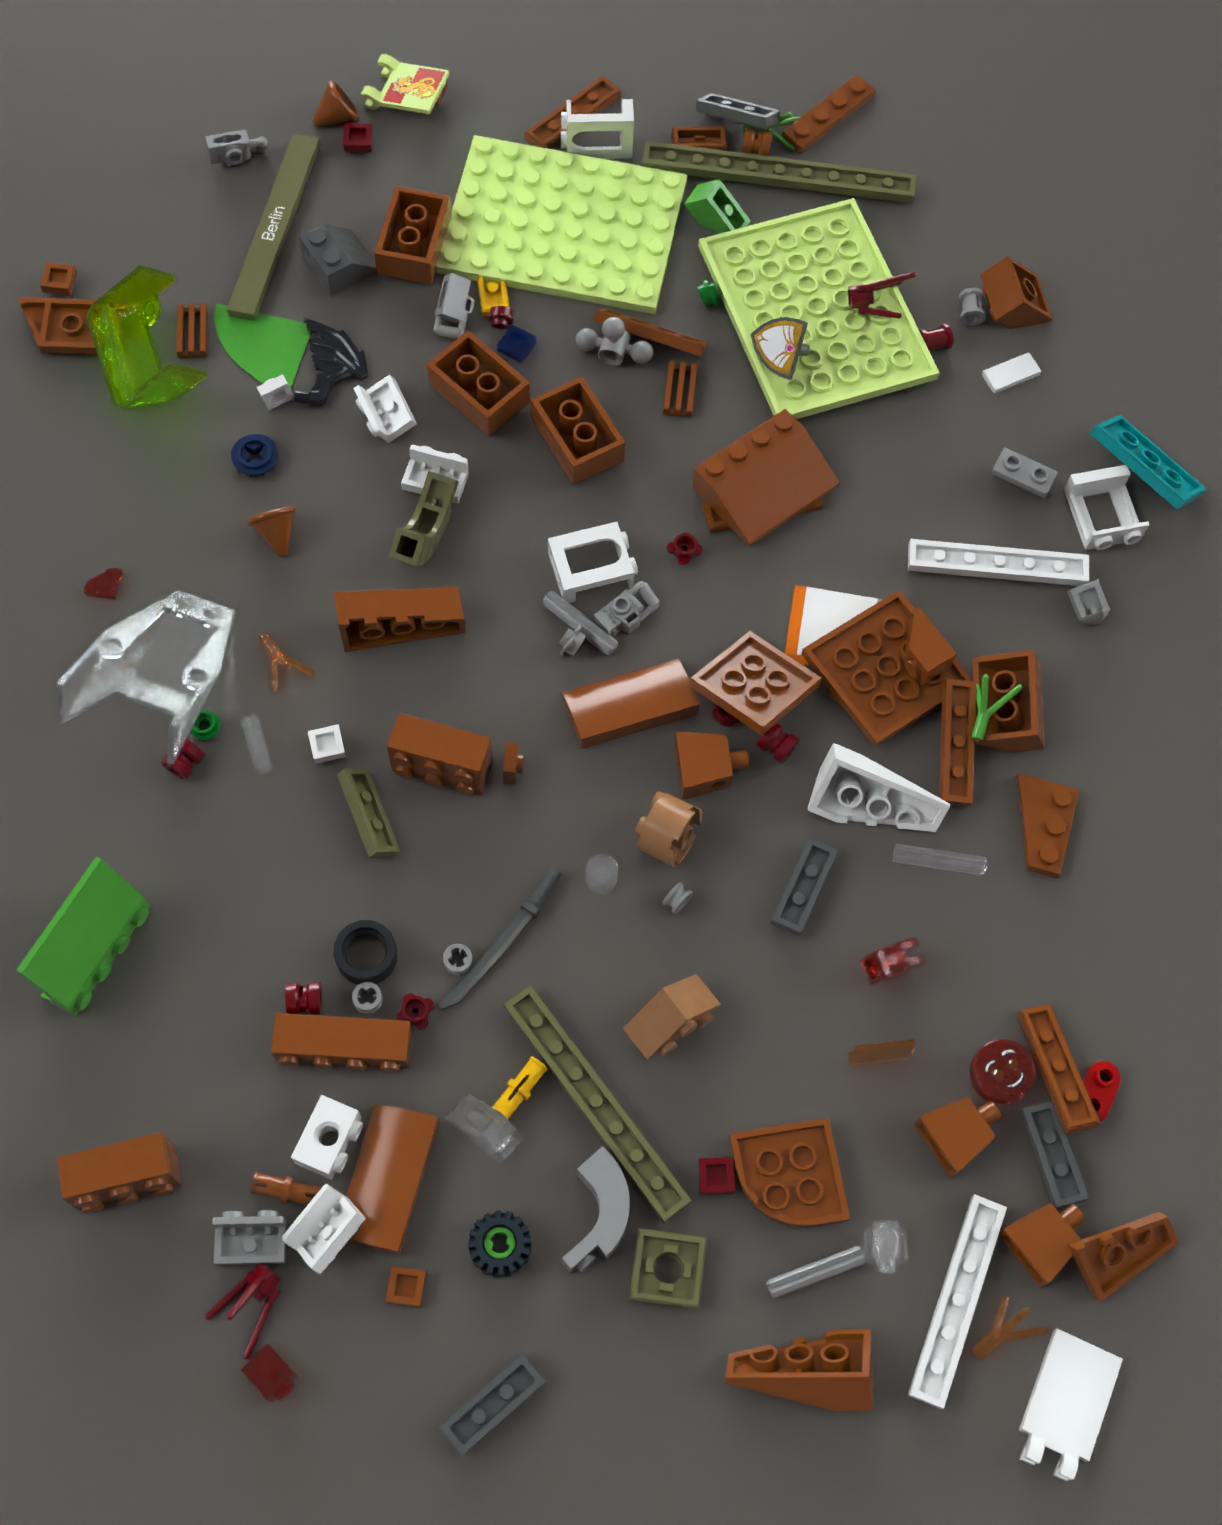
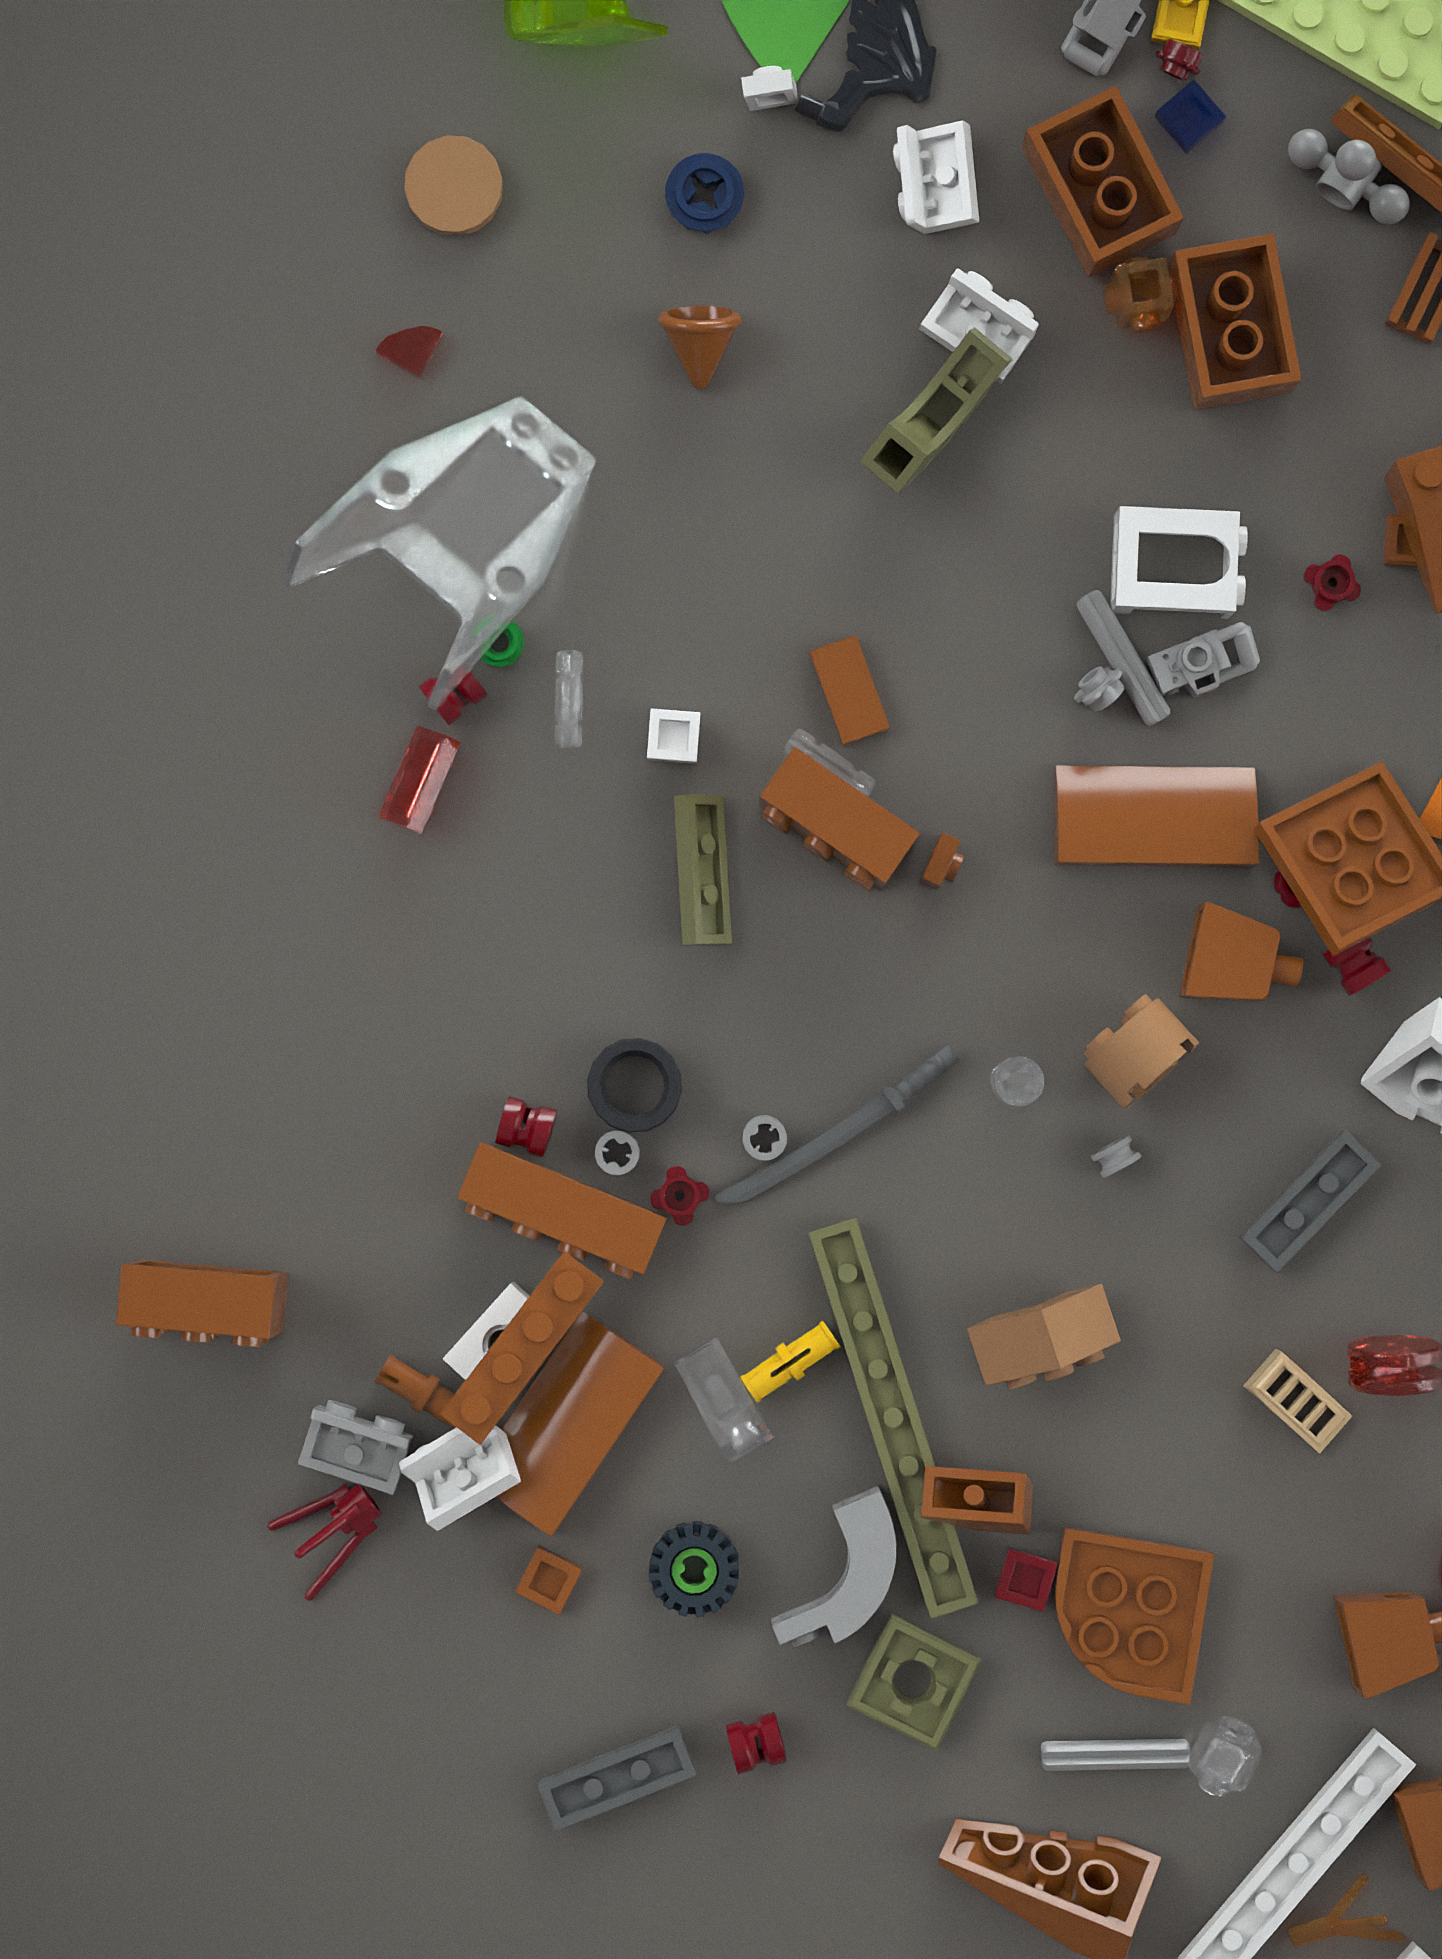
camera: 25 degrees right, 20 degrees up
bright green piece [16,856,150,1017] -> none
clear red bracket [241,1343,298,1402] -> none
clear orange plant [259,632,314,691] -> none
dark orange wedge [333,586,466,652] -> none
clear orange piece [848,1039,916,1065] -> none
none -> clear red plate [378,726,461,834]
none -> medium nougat tile [404,135,503,236]
none -> dark orange plate [440,1251,604,1445]
none -> dark red wheel [726,1712,787,1775]
none -> dark orange tile [809,635,890,746]
none -> dark orange slope [921,1466,1033,1535]
none -> clear orange brick [1104,256,1178,333]
none -> tan slope [1243,1349,1352,1454]

